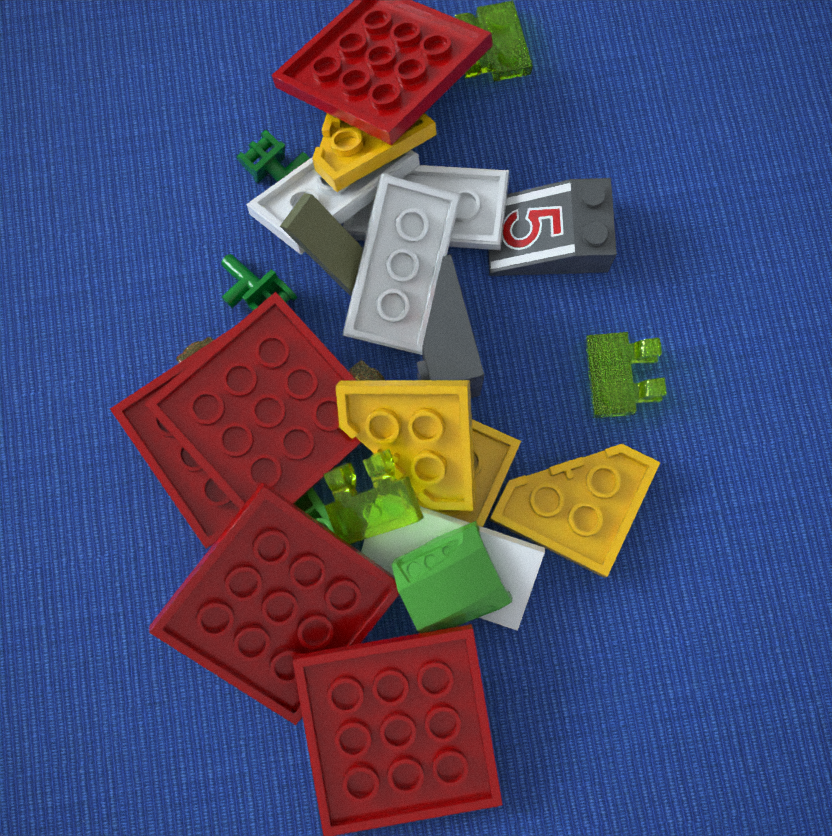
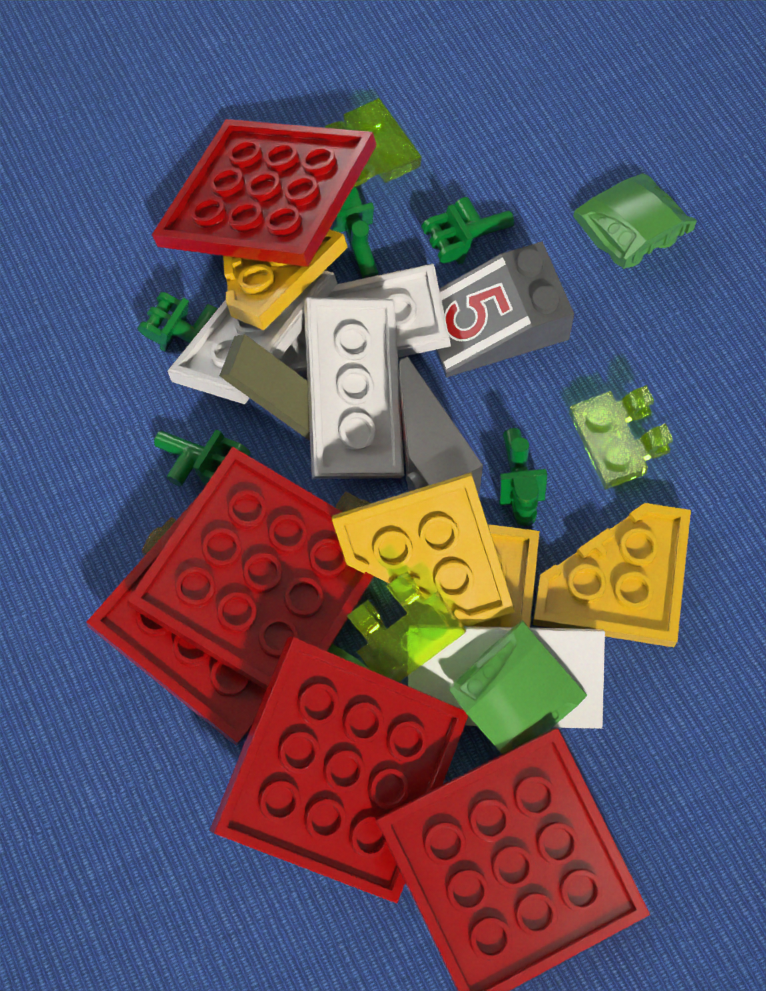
camera: 20 degrees left, 10 degrees down
none -> green arm [330,187,379,279]
none -> green arm [421,197,514,265]
none -> green arm [499,428,547,526]
none -> bright green slope [573,173,697,269]

